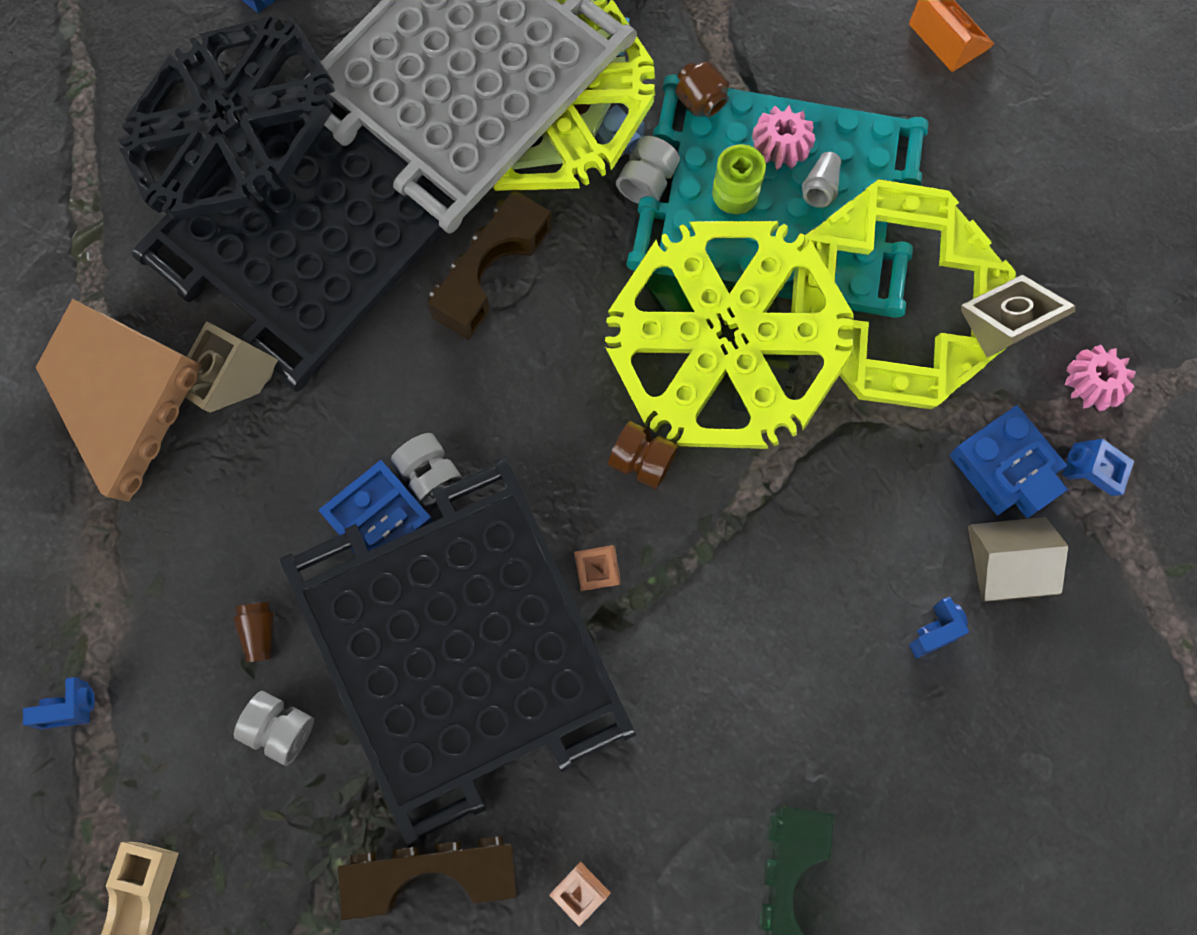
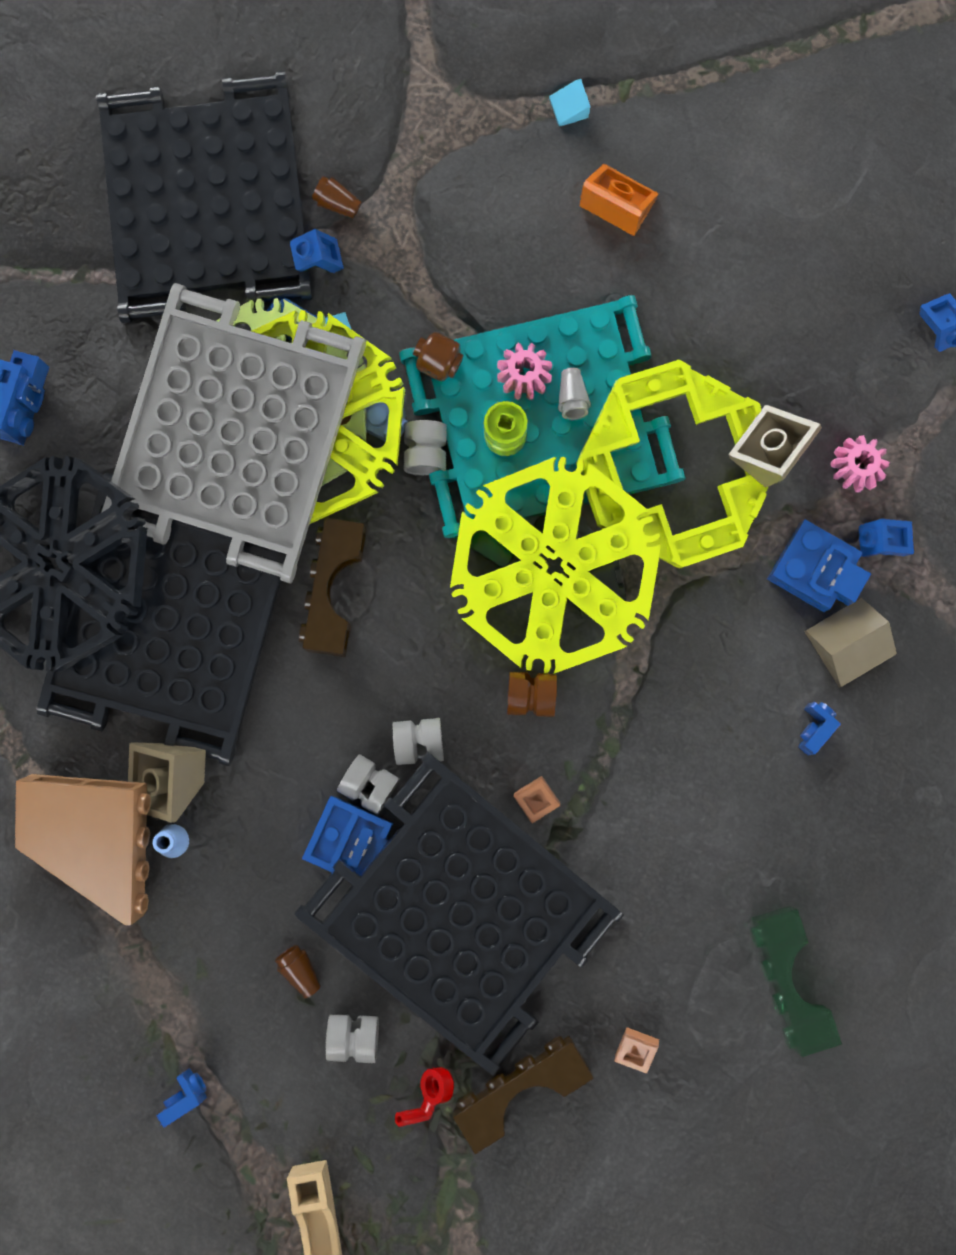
camera: 20 degrees left, 10 degrees up
none -> light blue cone [153,824,189,858]
none -> light grey wheel [393,718,444,765]
none -> red plate [395,1067,454,1127]

